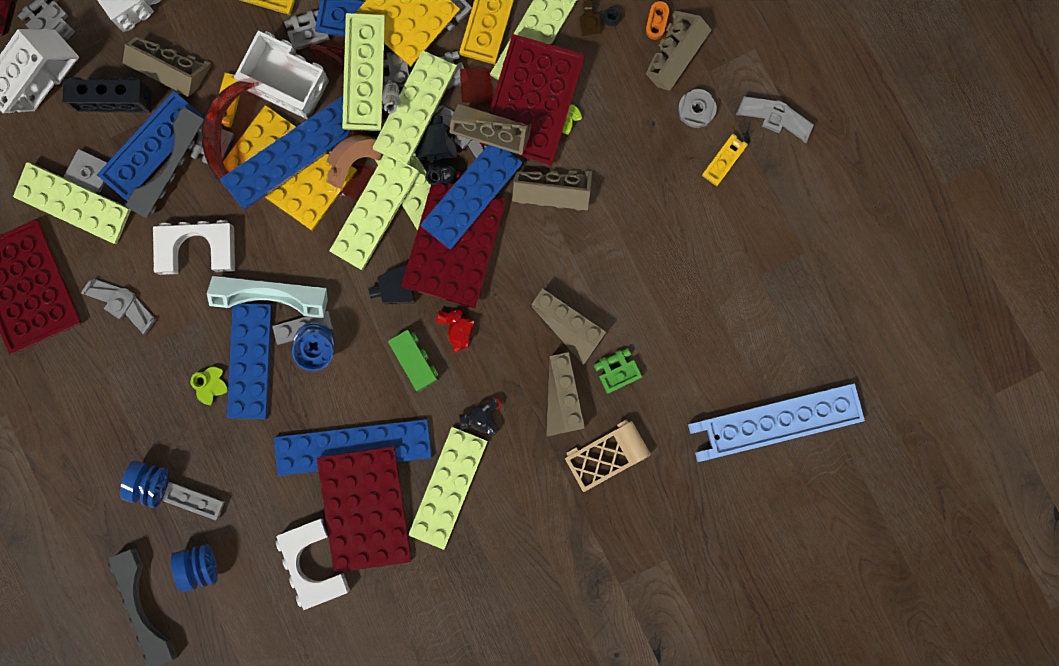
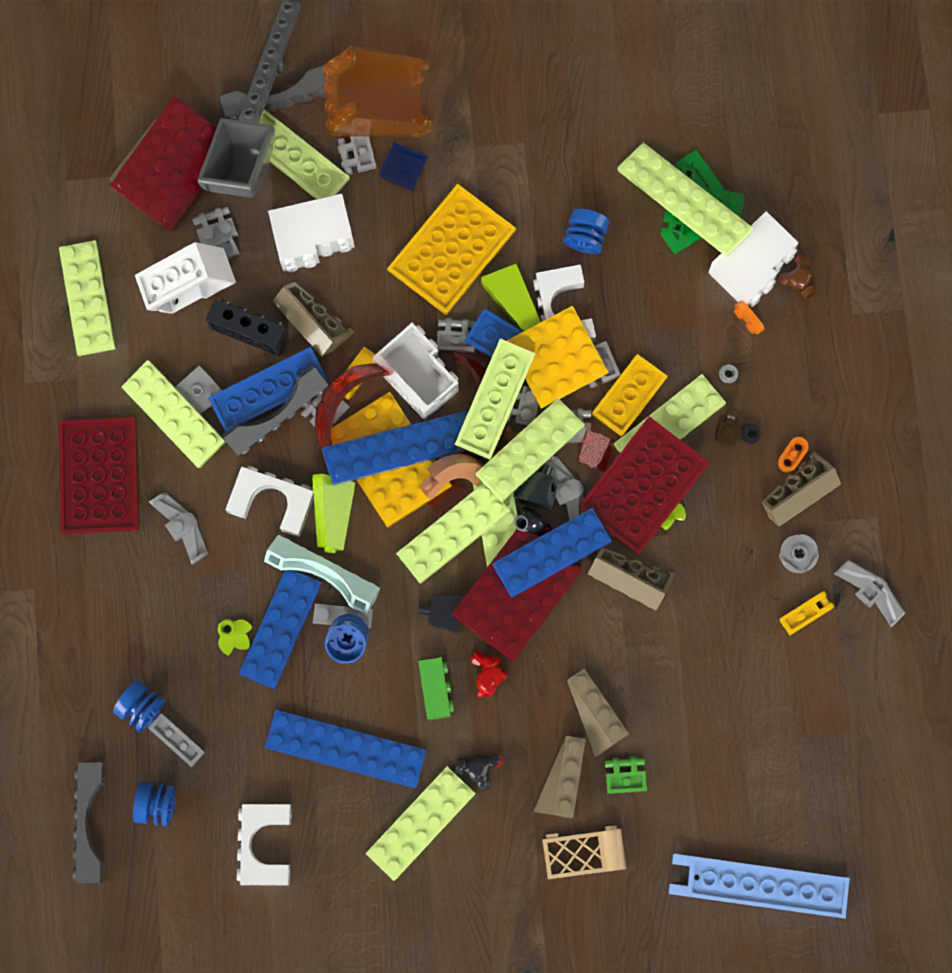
camera: 20 degrees right, 5 degrees down
dark red plate [317,446,412,573] -> none
light grey hinge [382,79,399,114] -> none
dark tan wedge [450,104,531,155] -> none
none -> lime slope [312,474,355,554]

